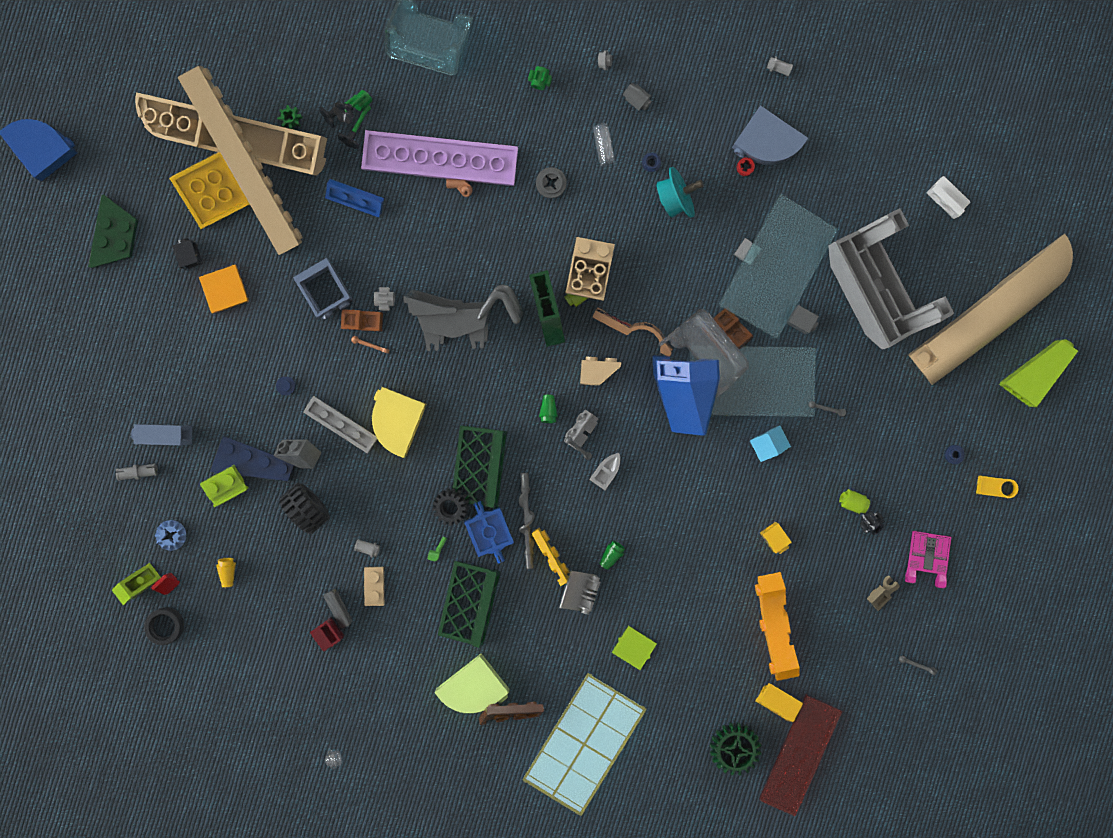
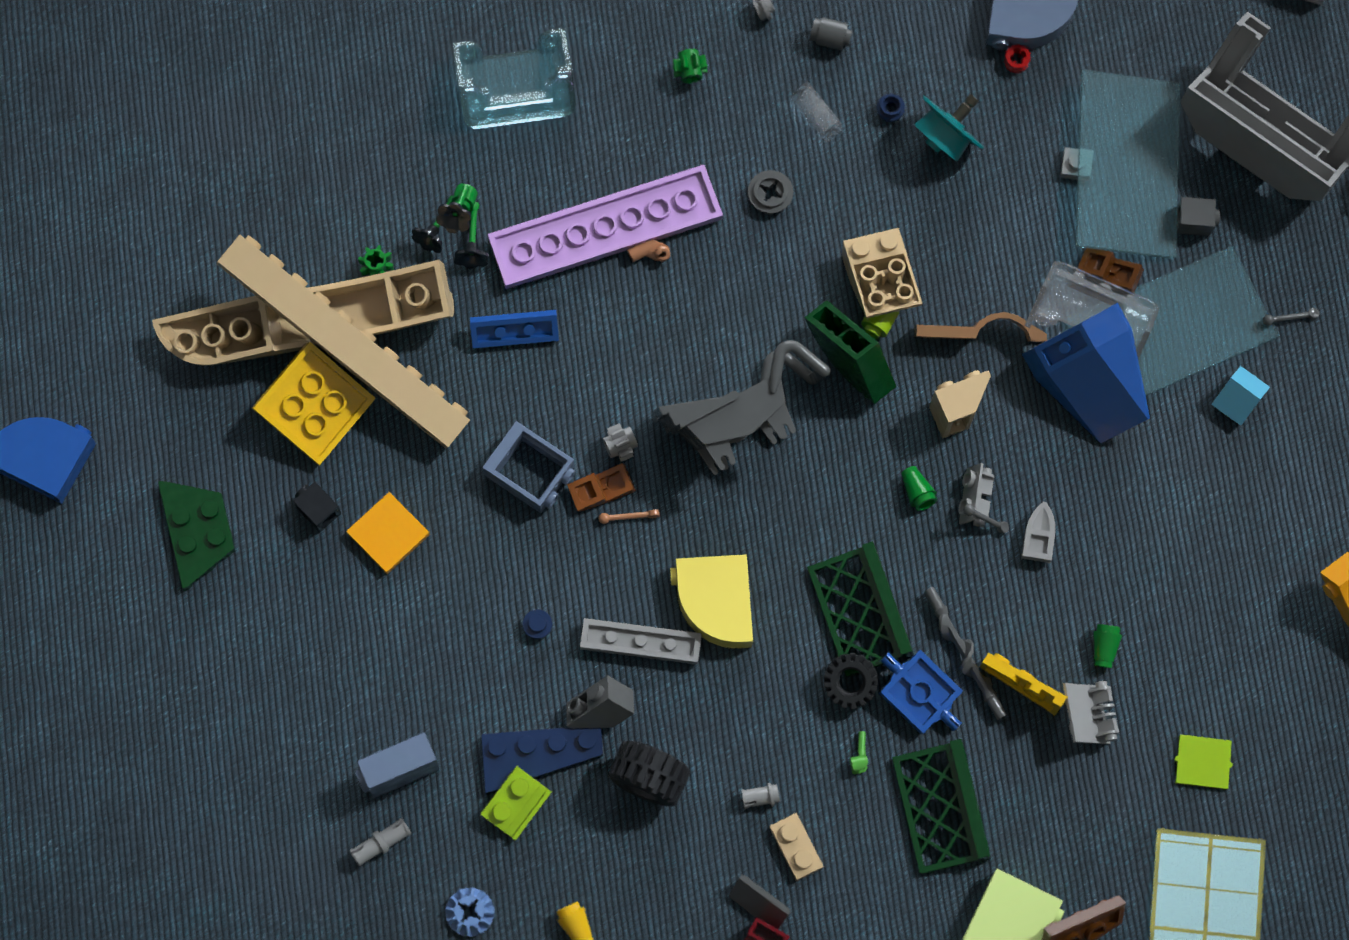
camera: 25 degrees left, 15 degrees down
yellow brick [760,522,792,553] -> none

